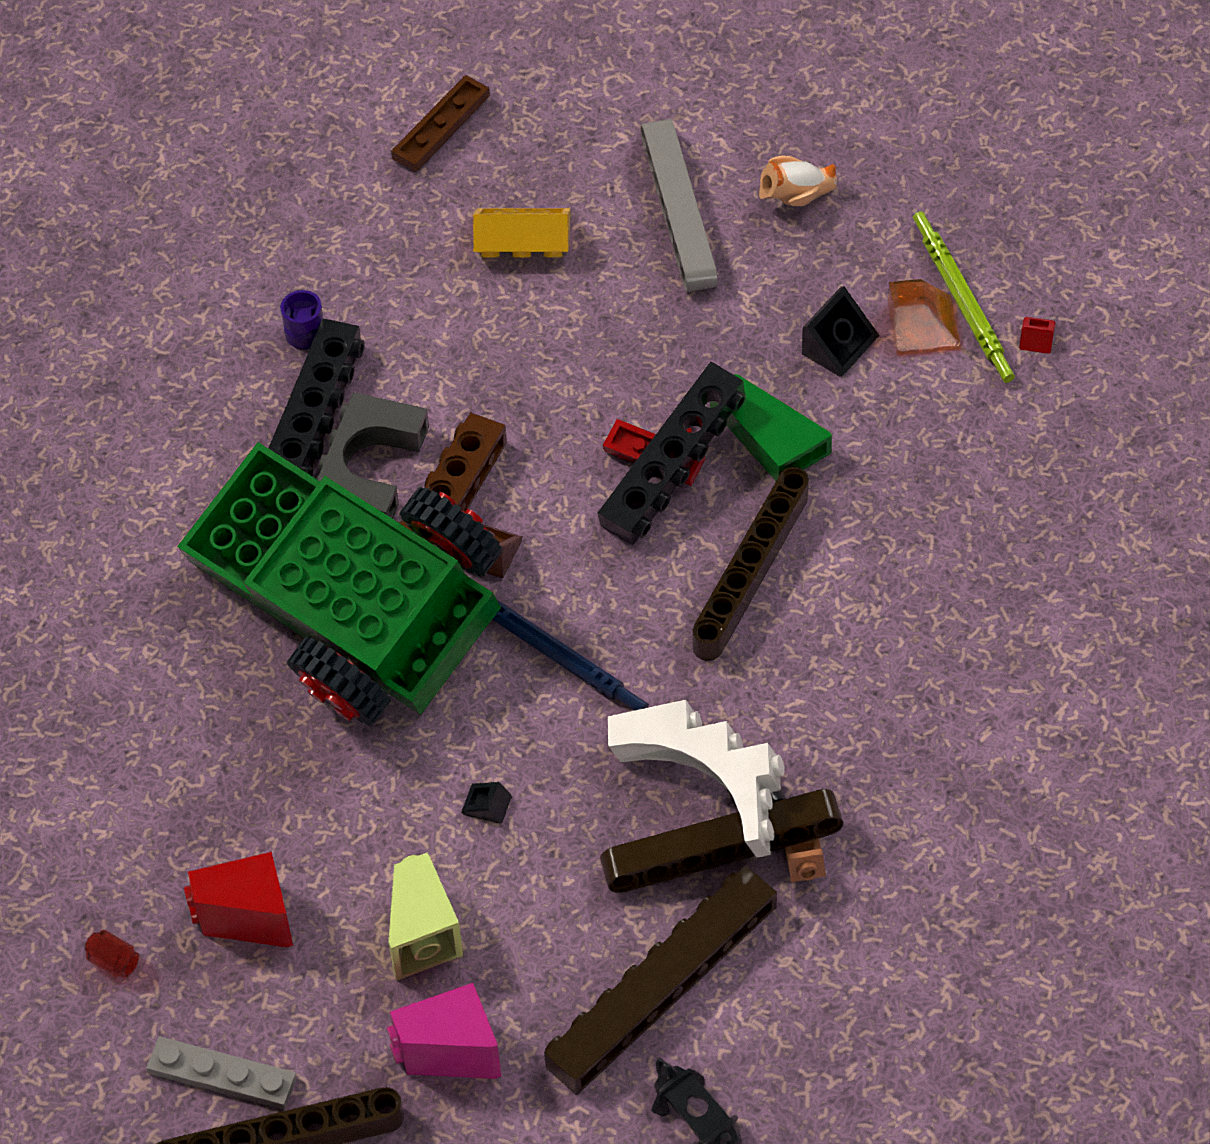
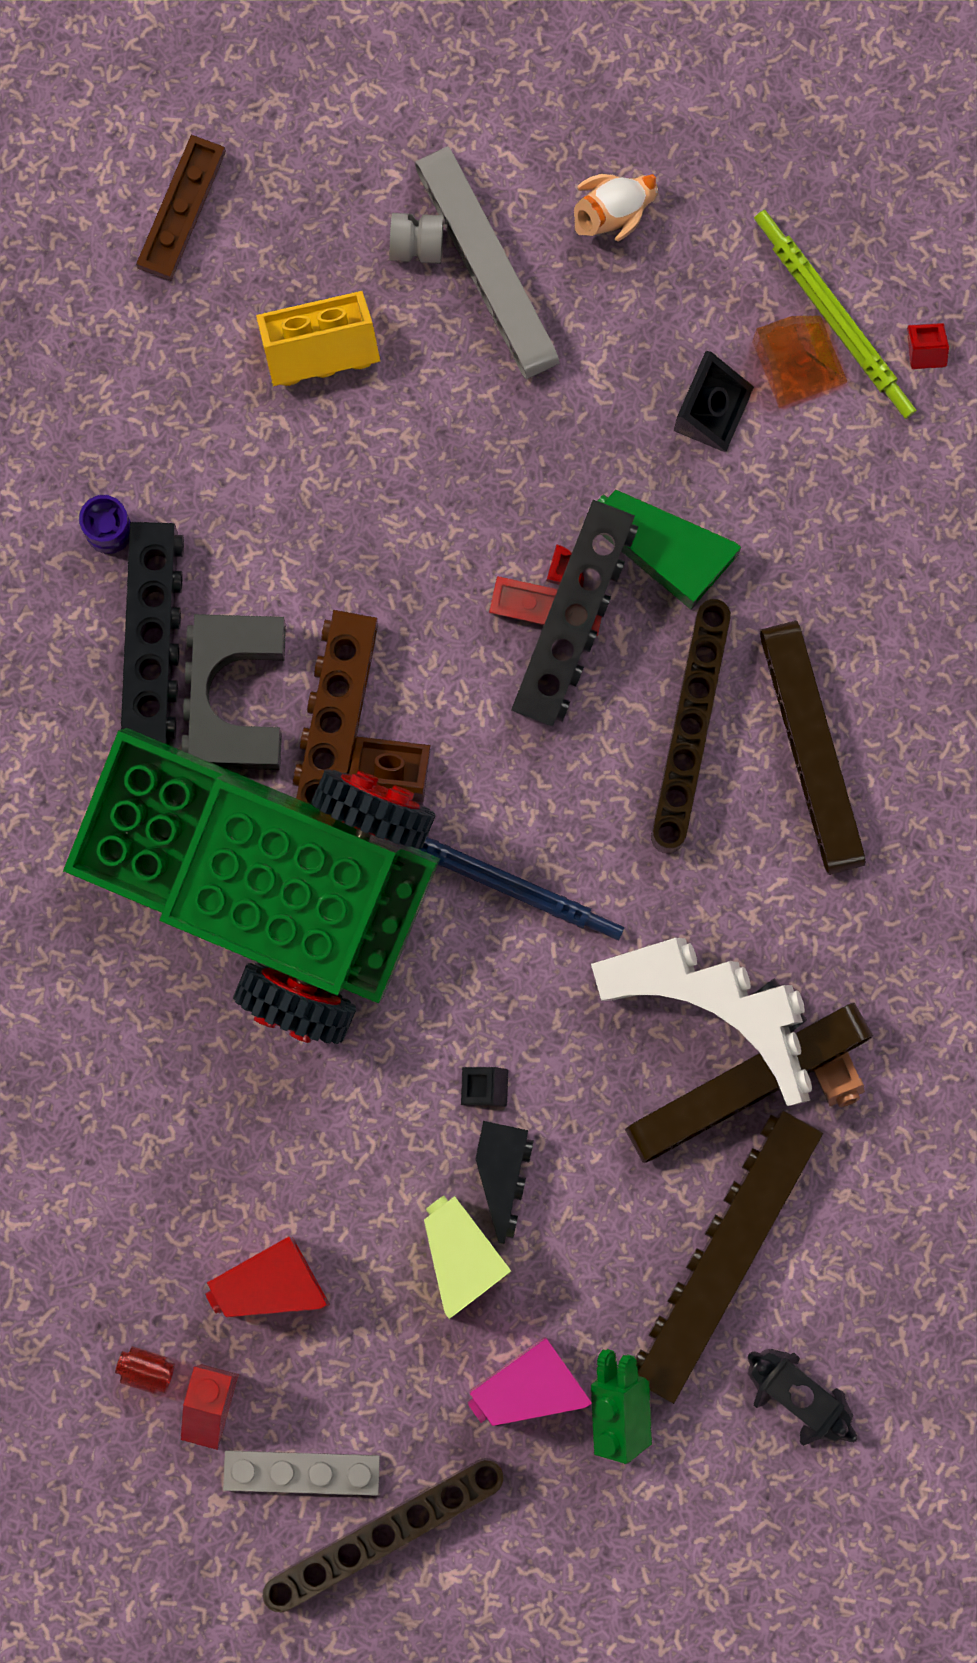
camera: 20 degrees left, 25 degrees up
none -> red slope [180,1364,239,1450]
none -> light grey wheel [389,213,444,264]
none -> black slope [475,1121,534,1244]
none -> green hinge [591,1349,652,1464]
none -> dark brown beam [760,620,866,875]

